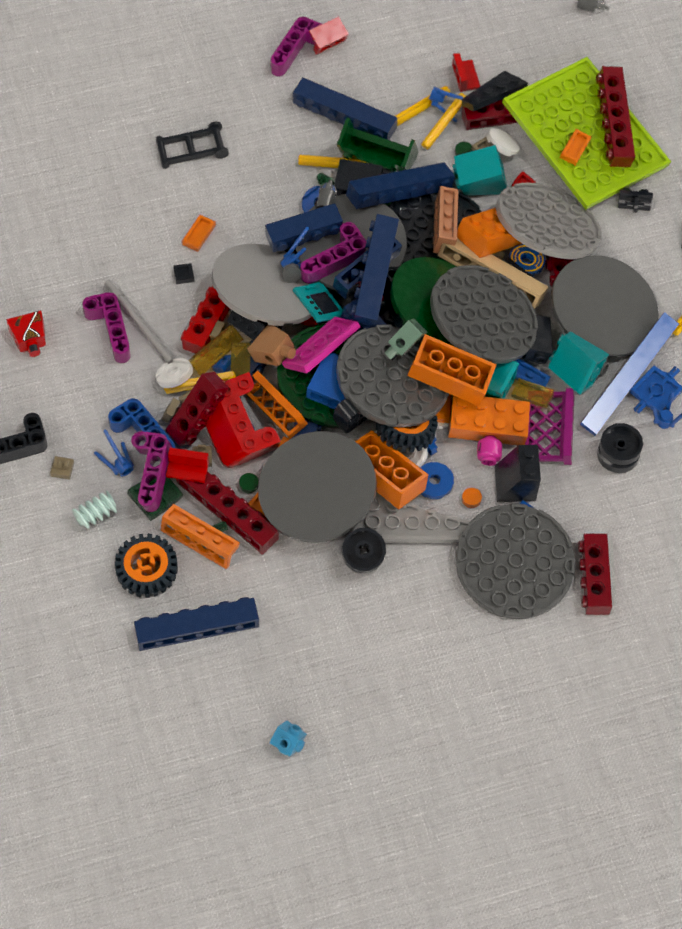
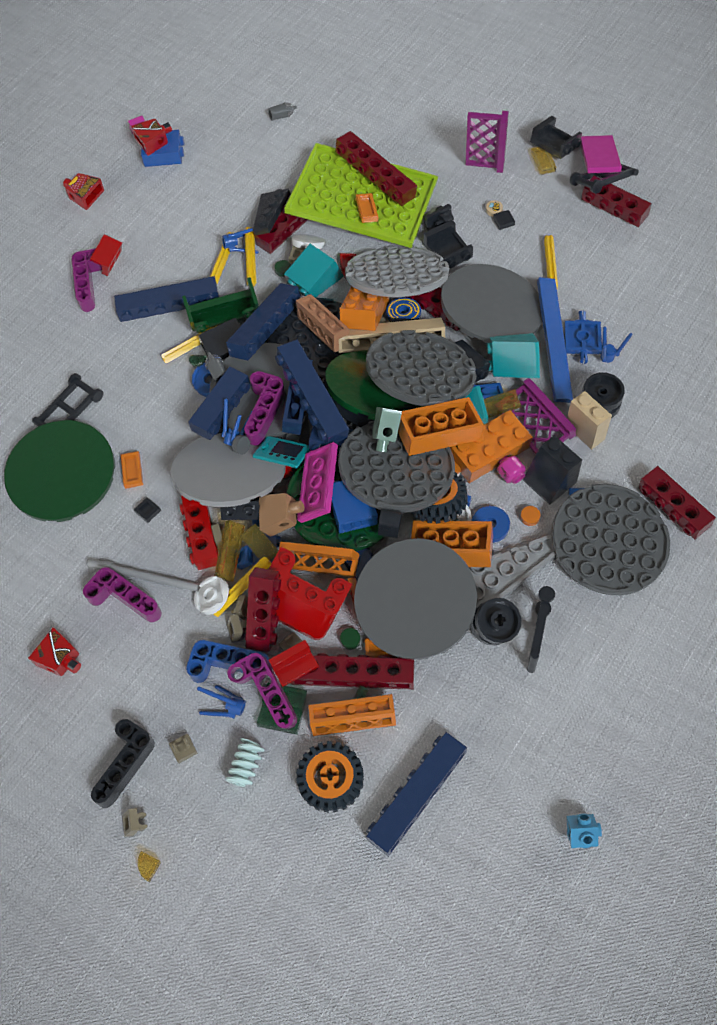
camera: 30 degrees left, 0 degrees up
red panel [452,53,480,92] -> none
none -> dark green tile [4,420,115,522]
none -> black panel [423,220,473,268]
none -> black piece [527,586,555,673]
none -> tan brick [567,391,612,450]

